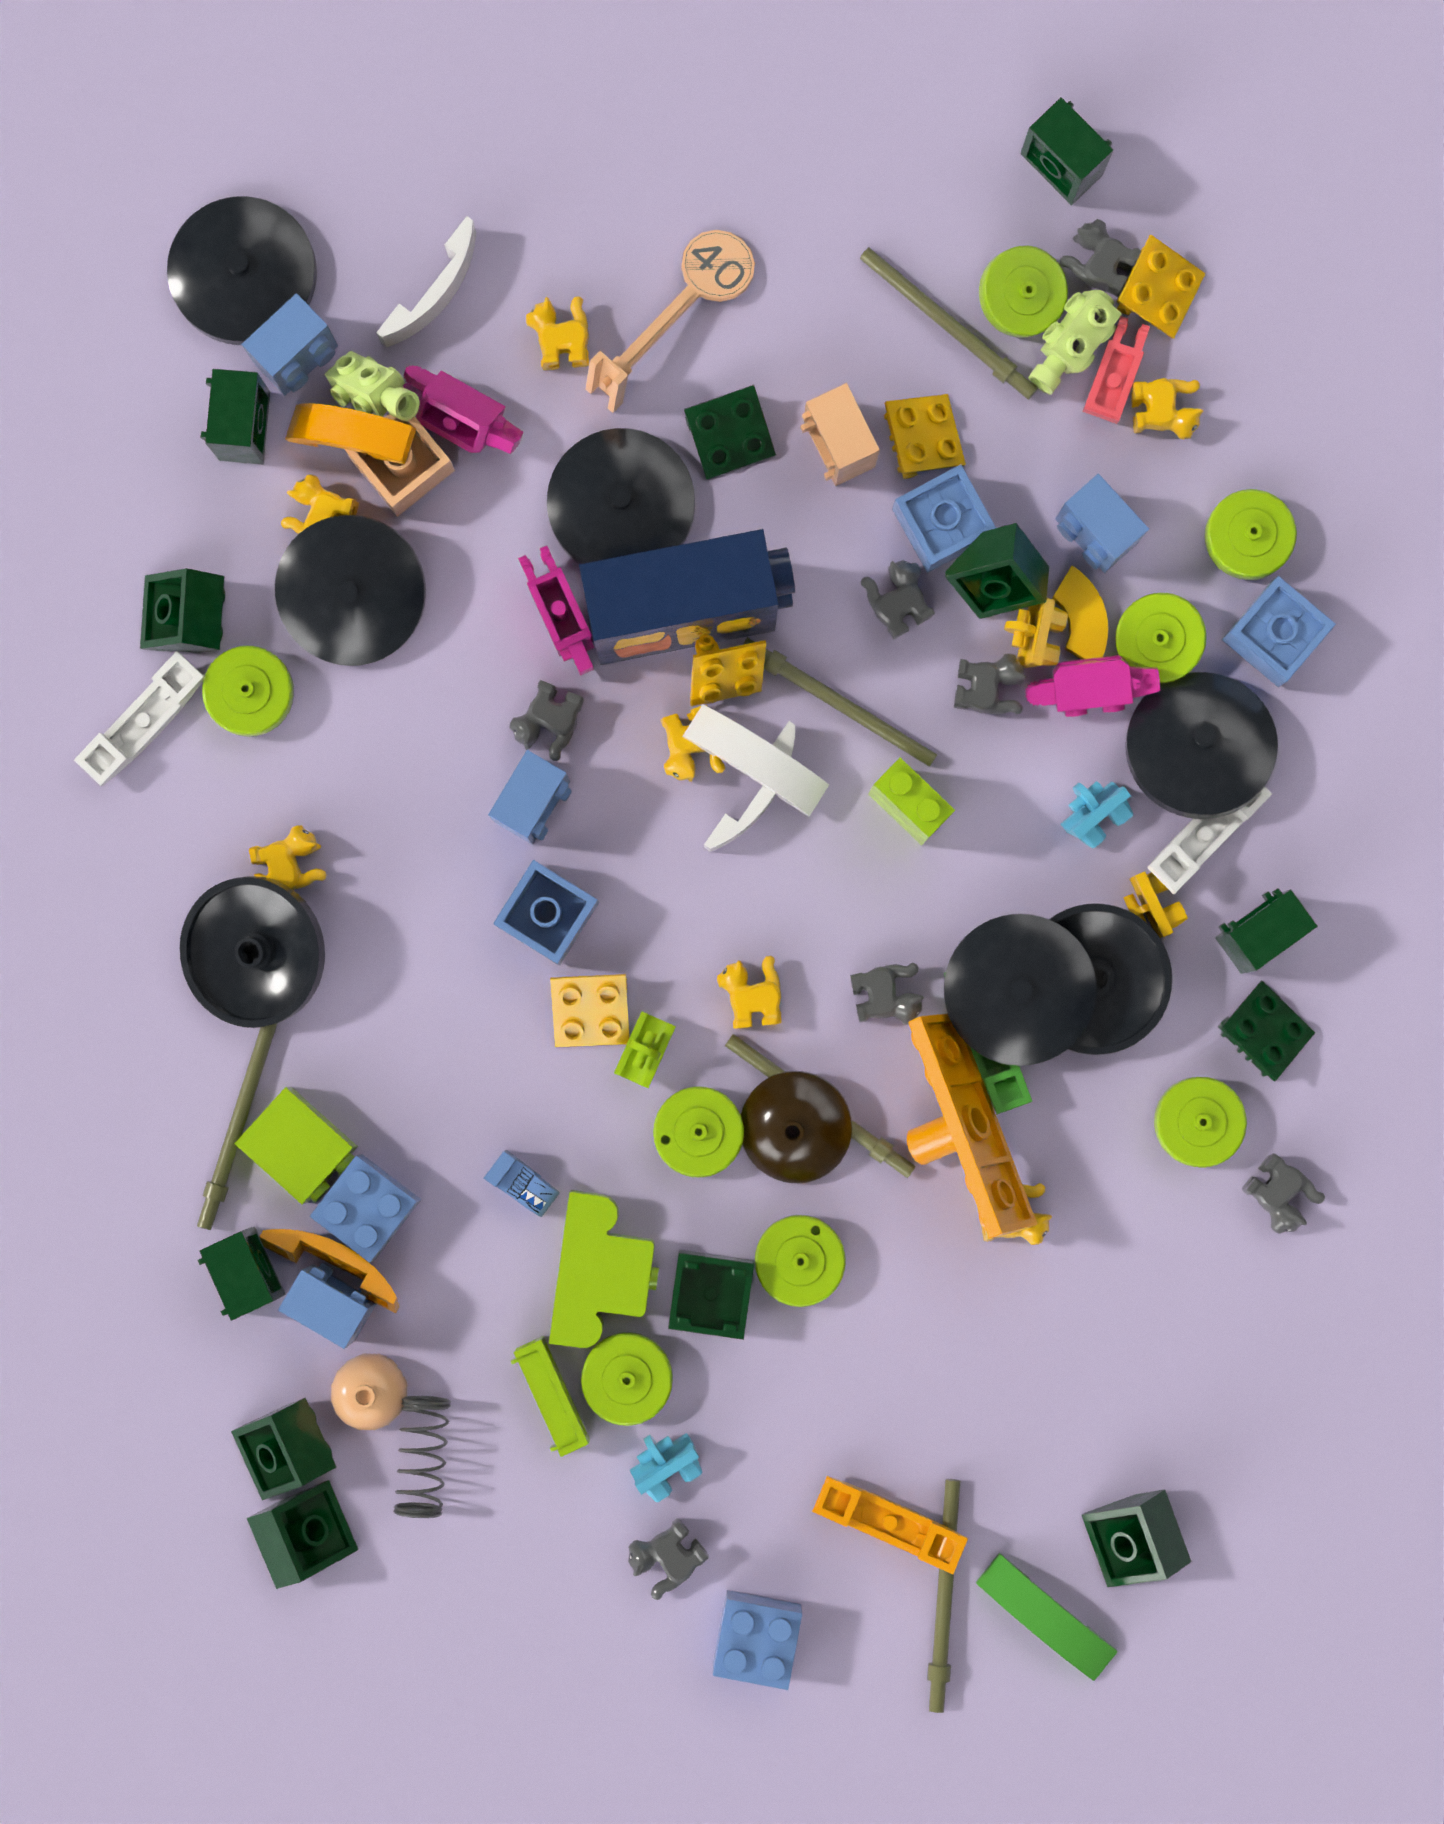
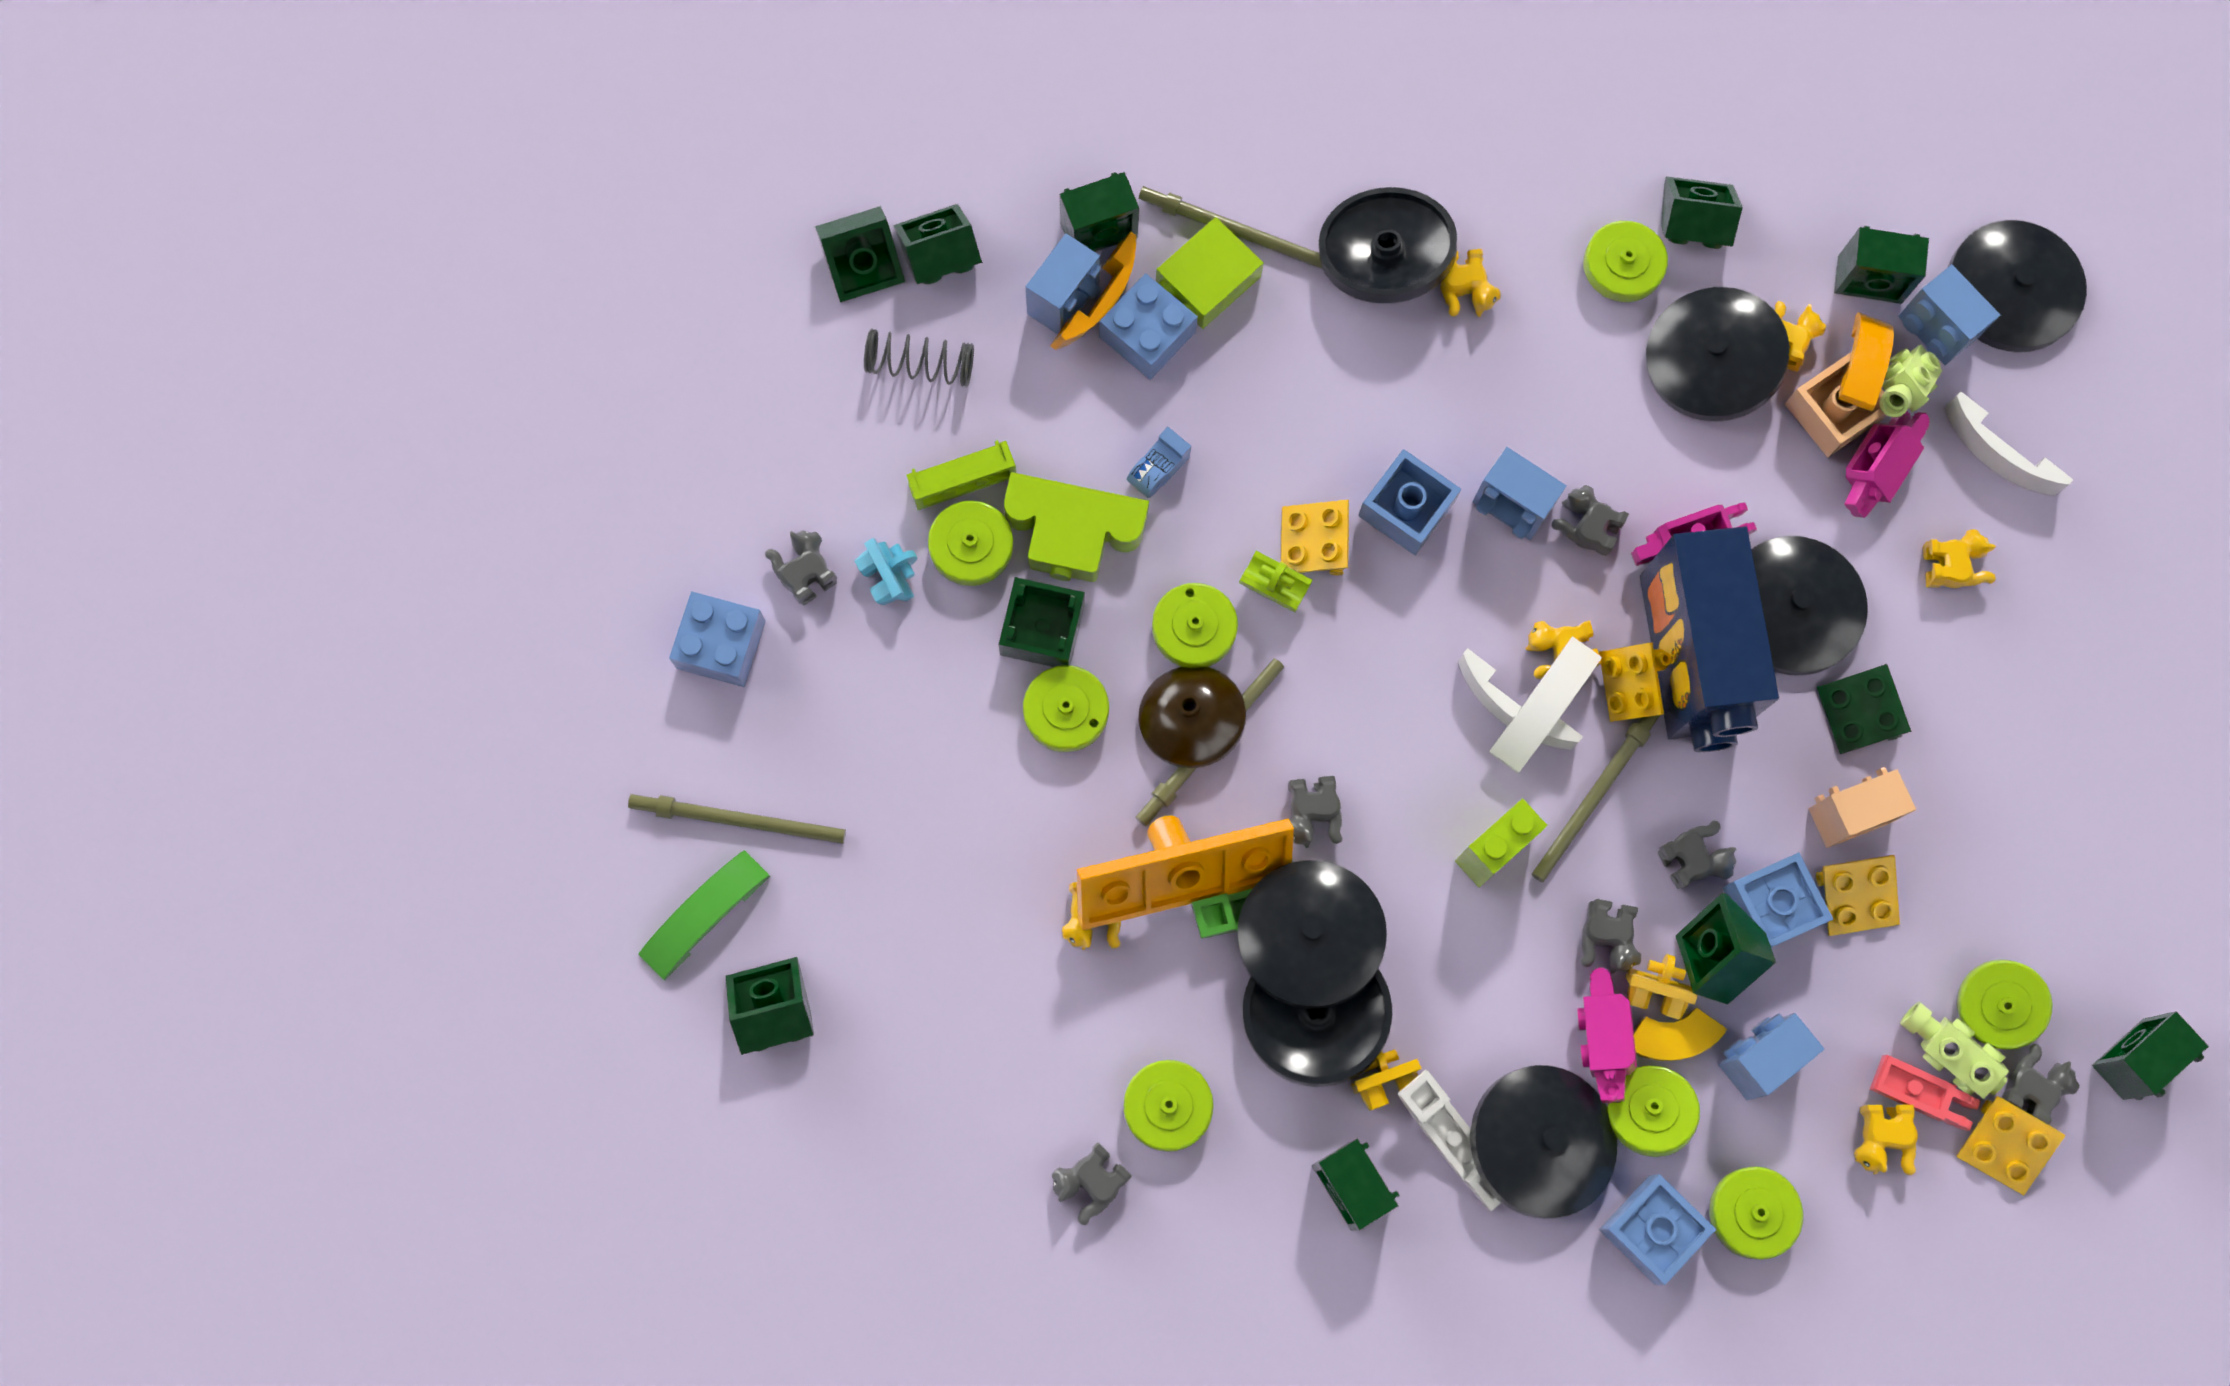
camera: 95 degrees right, 10 degrees down
white slope [74,651,205,786] -> none
light nougat cylinder [331,1353,407,1430] -> none
light nougat piece [585,230,755,413] -> none
yellow animal [717,956,782,1028] -> none
light orange slope [812,1476,968,1574] -> none
olive bar [860,247,1038,400] -> none
medium azure hips [1060,781,1134,848] -> none
dark green hinge [1218,980,1315,1082] -> none

